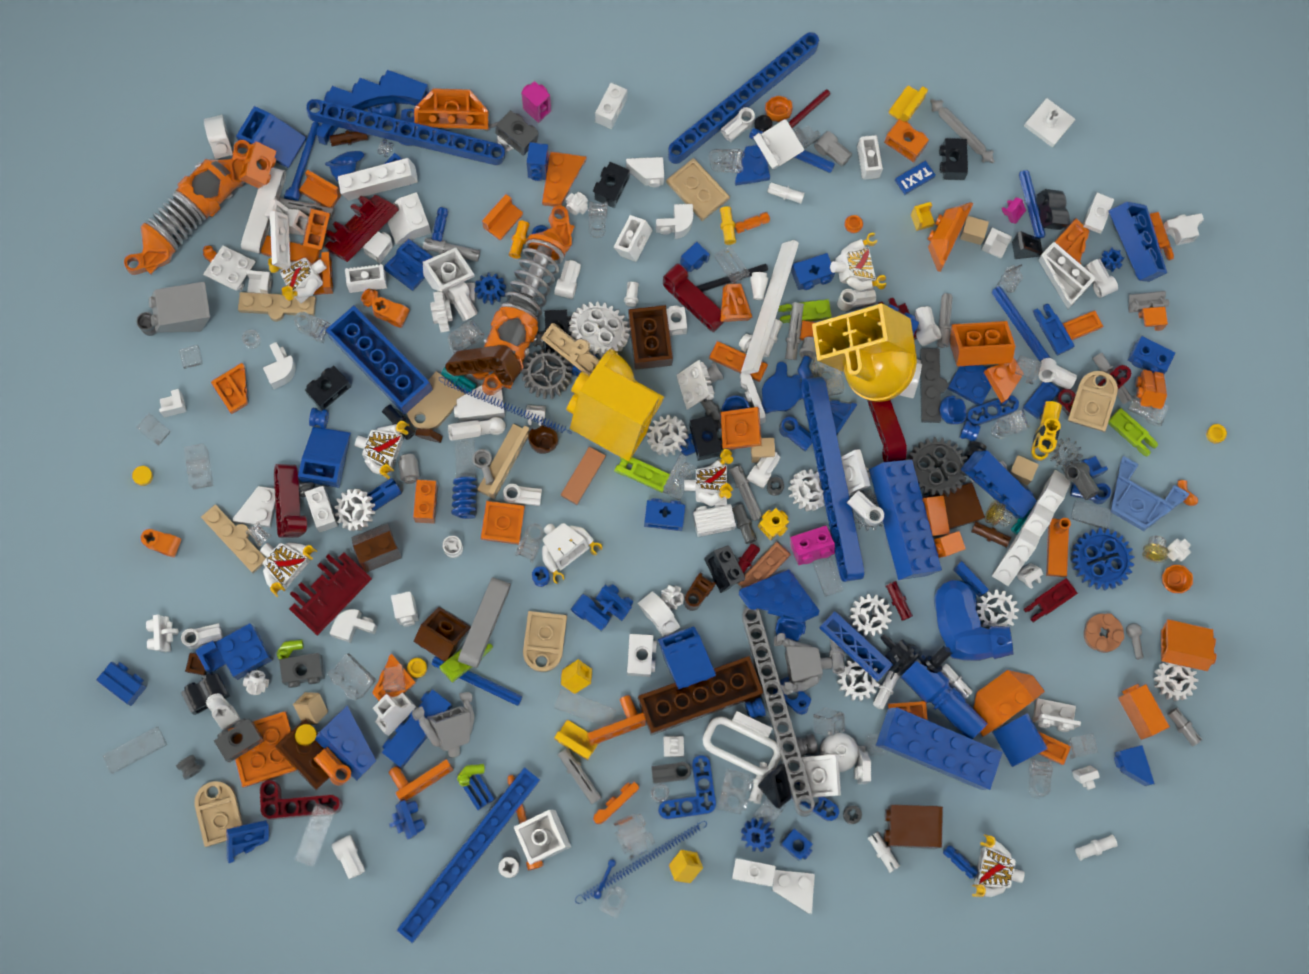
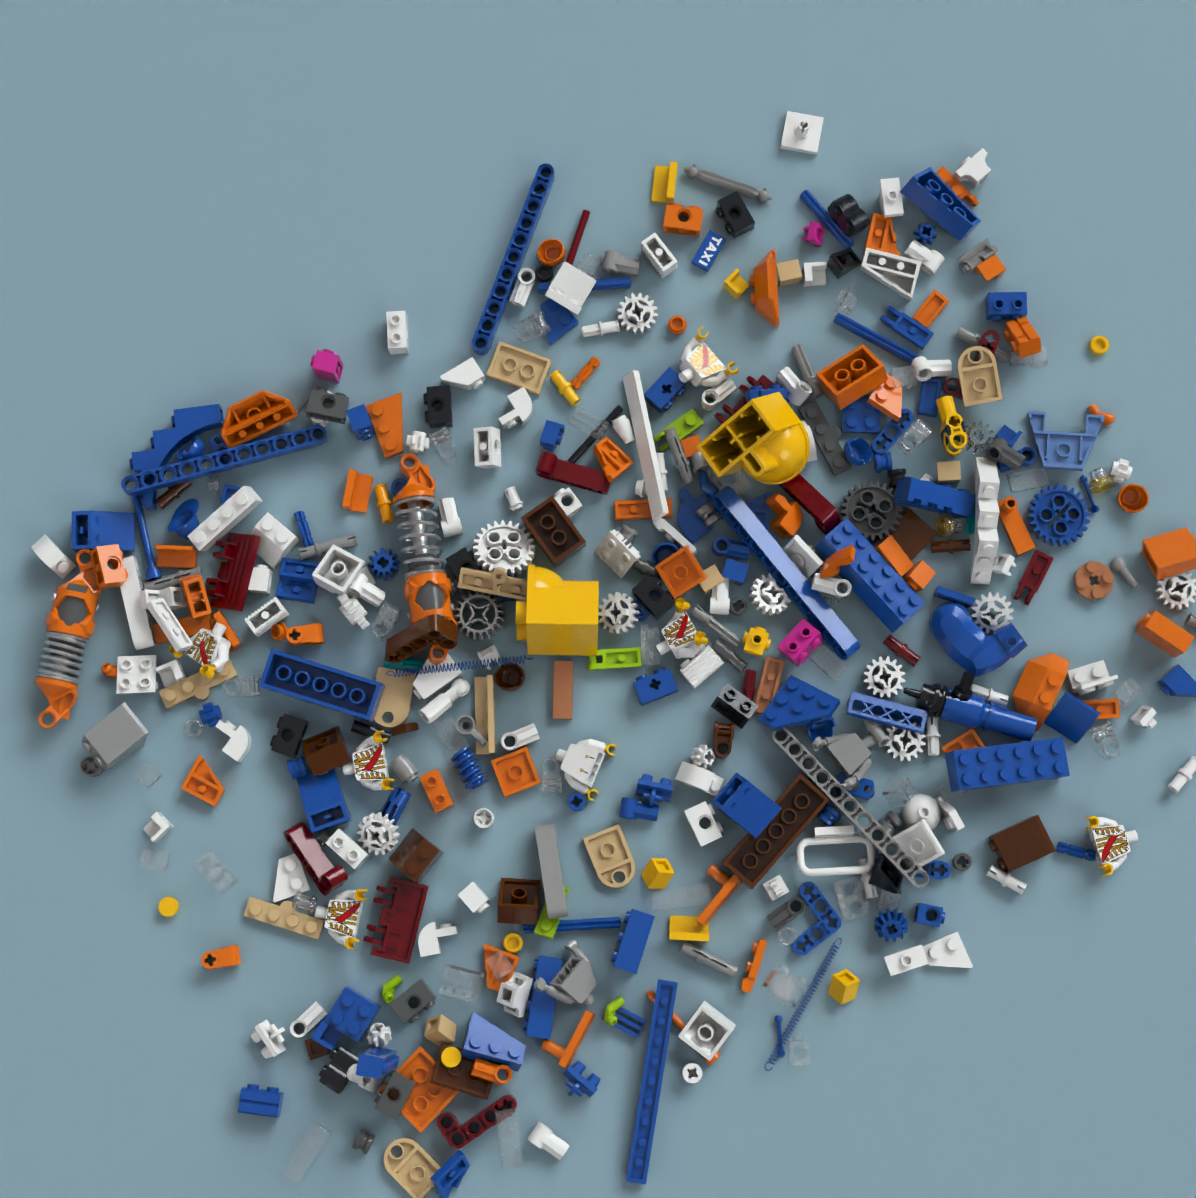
camera: 20 degrees left, 5 degrees up
lime hinge [1108,408,1158,457] -> none
none -> blue gear [199,702,223,727]
none -> reddish brown slope [302,726,351,776]
none -> blue brick [355,1046,399,1079]
none -> blue brick [611,909,655,974]
none -> white gear [617,293,658,335]
none -> flat silver wheel [696,502,723,528]
none -> blue panel [722,558,749,586]
none -> orange brick [765,494,802,539]
none -> orange slope [820,545,856,579]
none -> blue hinge [1080,475,1099,513]

